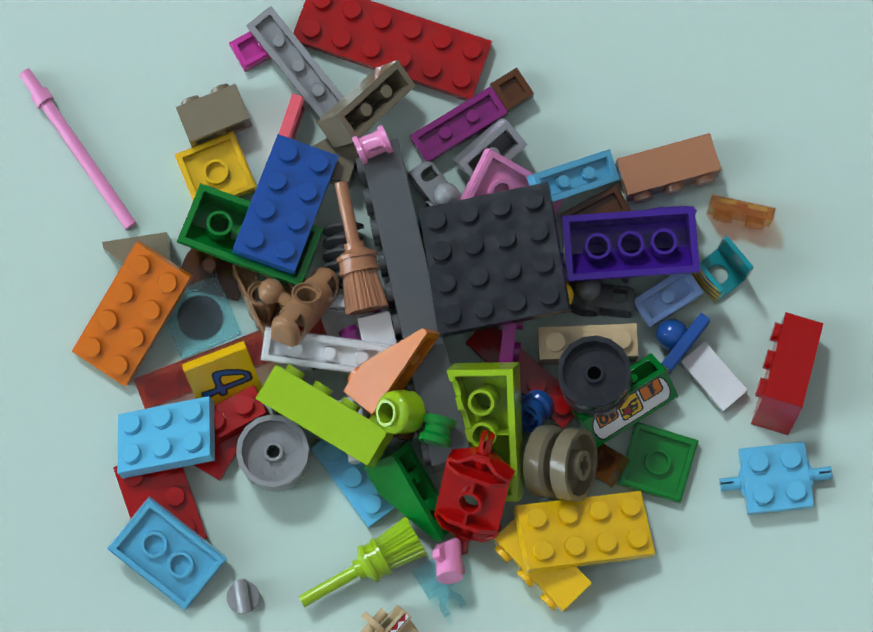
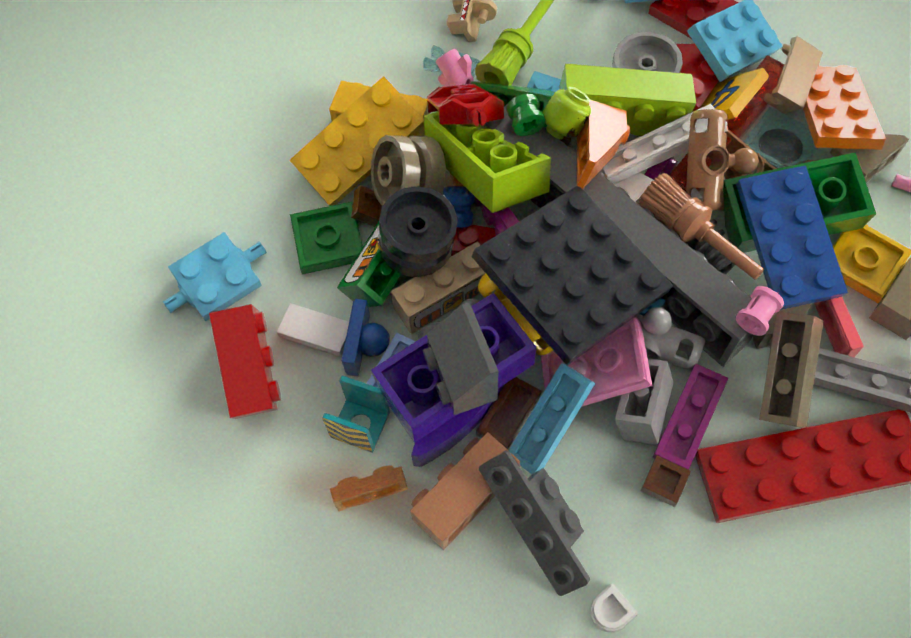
camera: 150 degrees right, 15 degrees down
none -> dark grey slope [423,302,498,415]
none -> dark grey bracket [479,450,590,596]
none -> white tile [590,583,639,632]
none -> tan hinge [764,36,823,114]

